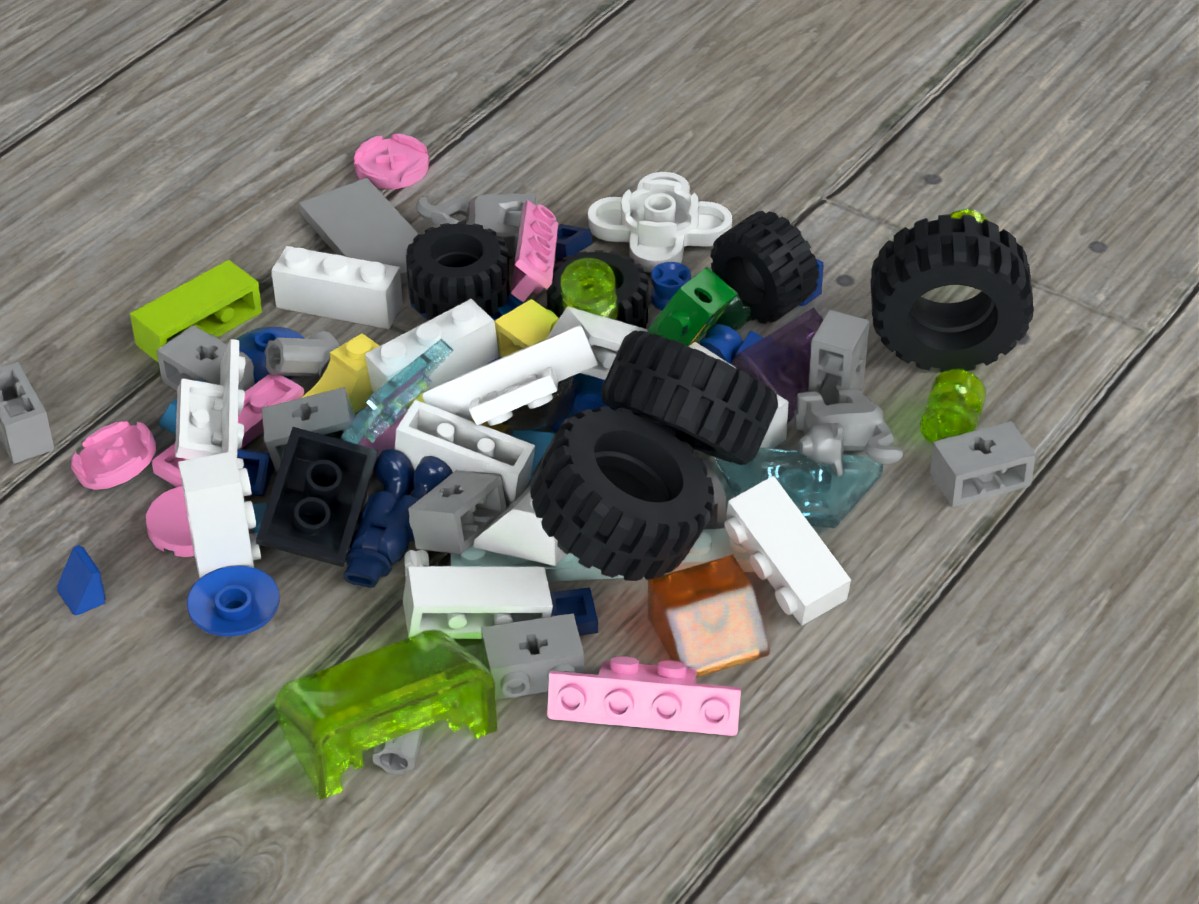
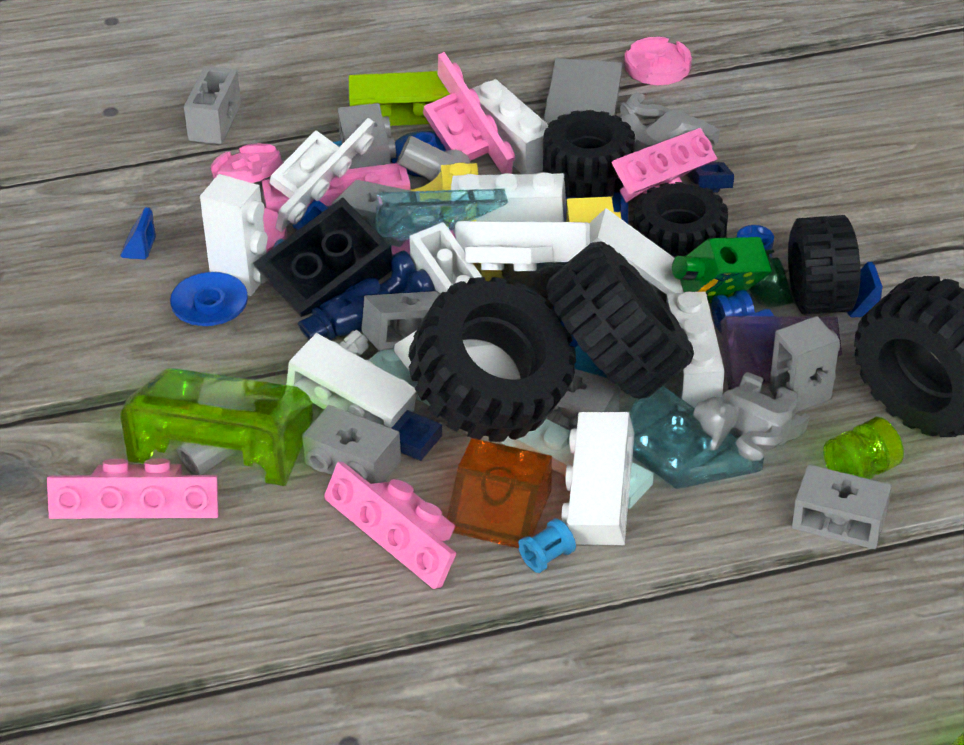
camera: 40 degrees right, 0 degrees up
clear neon green wheel [560,258,618,320] -> none
white plant [588,172,732,273] -> none
none -> bright pink bracket [47,458,219,519]
none -> bright pink bracket [423,52,515,174]
none -> dark azure bush [518,518,576,573]

